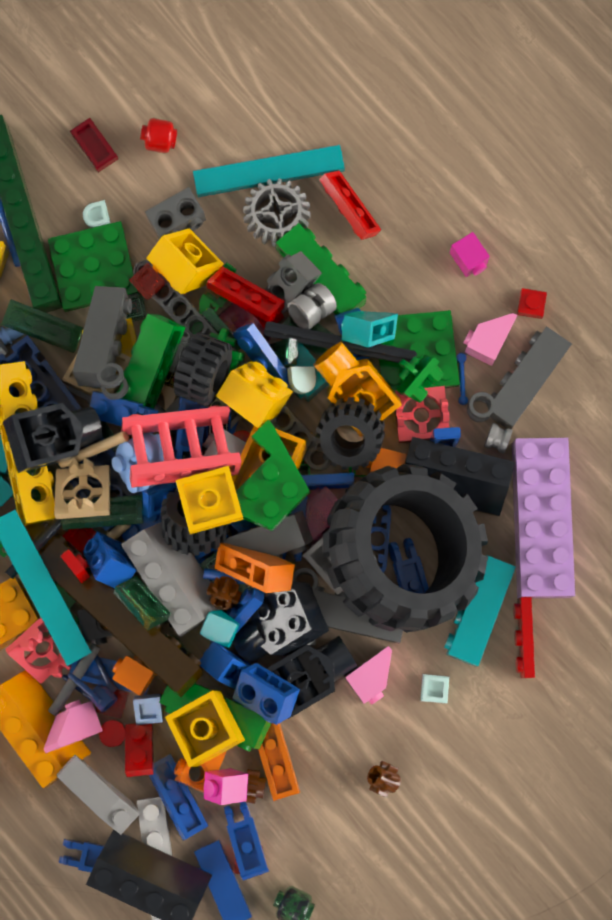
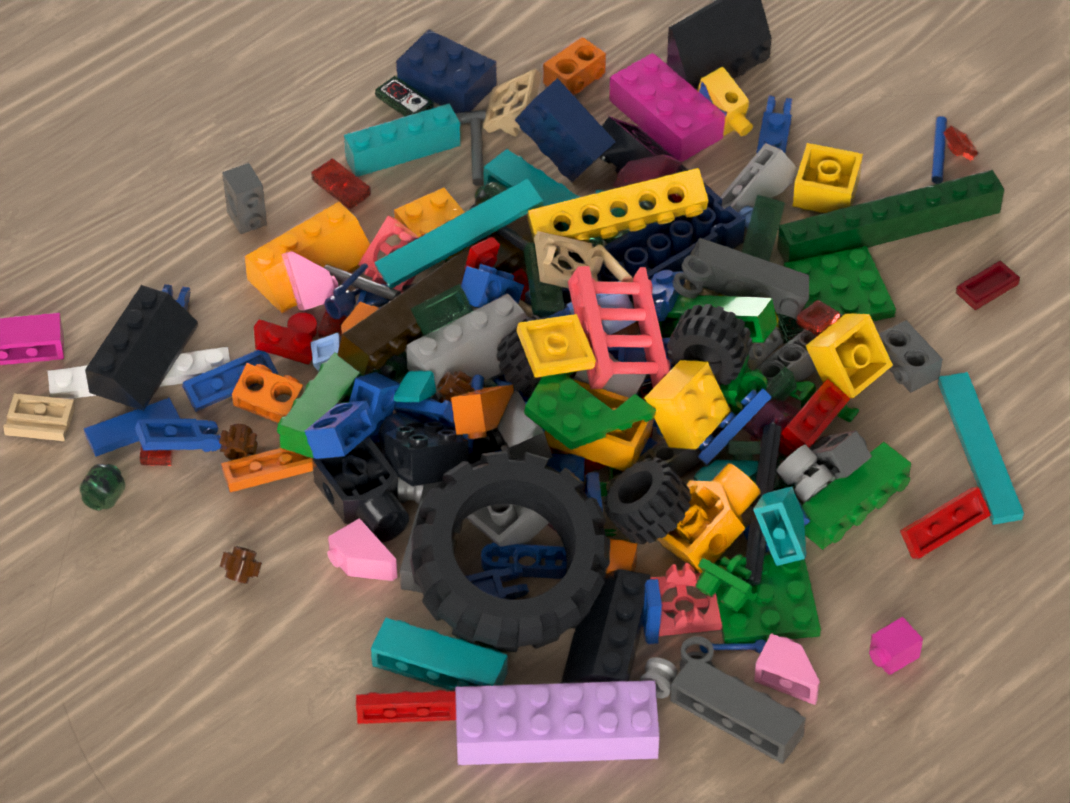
camera: 85 degrees right, 30 degrees down
black brick [3,403,102,473] -> none
light grey slope [56,755,139,835] -> none
light aqua tile [83,200,111,228] -> none
red head [140,118,177,154] -> none
yellow brick [165,690,245,767] -> none
brick [204,768,248,805] -> none
light grey gear [243,178,311,247] -> none
light aqua tile [287,367,316,394] -> none
light aqua tile [420,674,449,703] -> none
red plate [517,288,547,319] -> none

